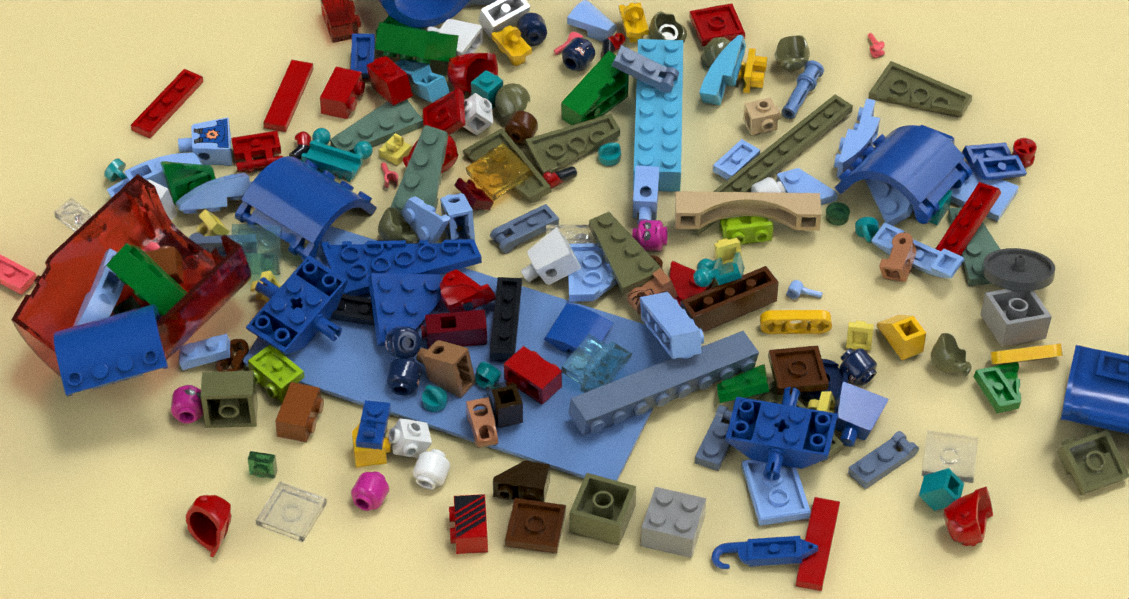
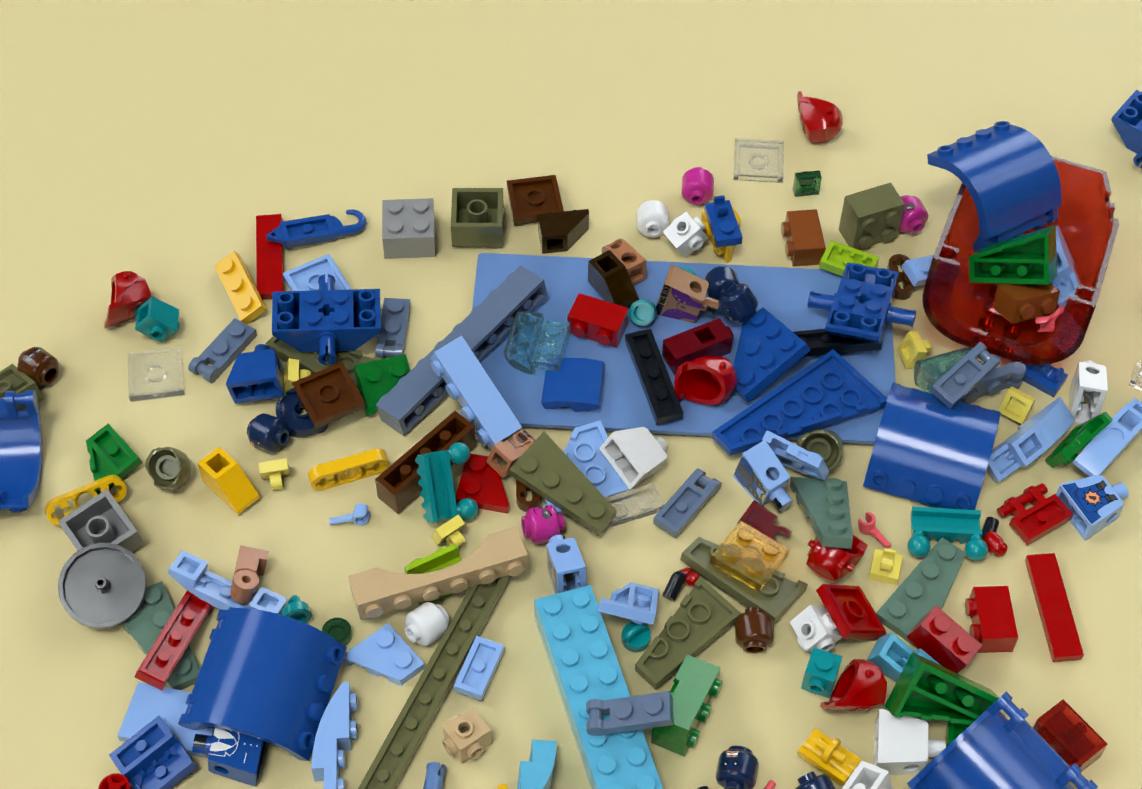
camera: 160 degrees right, 5 degrees up
blue plate [351,34,375,78] -> none
red brick [449,494,488,554] -> none
olive hair [495,83,530,117] -> none
none -> reddish brown head [17,347,59,387]
none -> yellow plate [214,251,267,324]
none -> light blue wing [597,582,659,625]
none -> sand blue plate [930,342,1002,409]

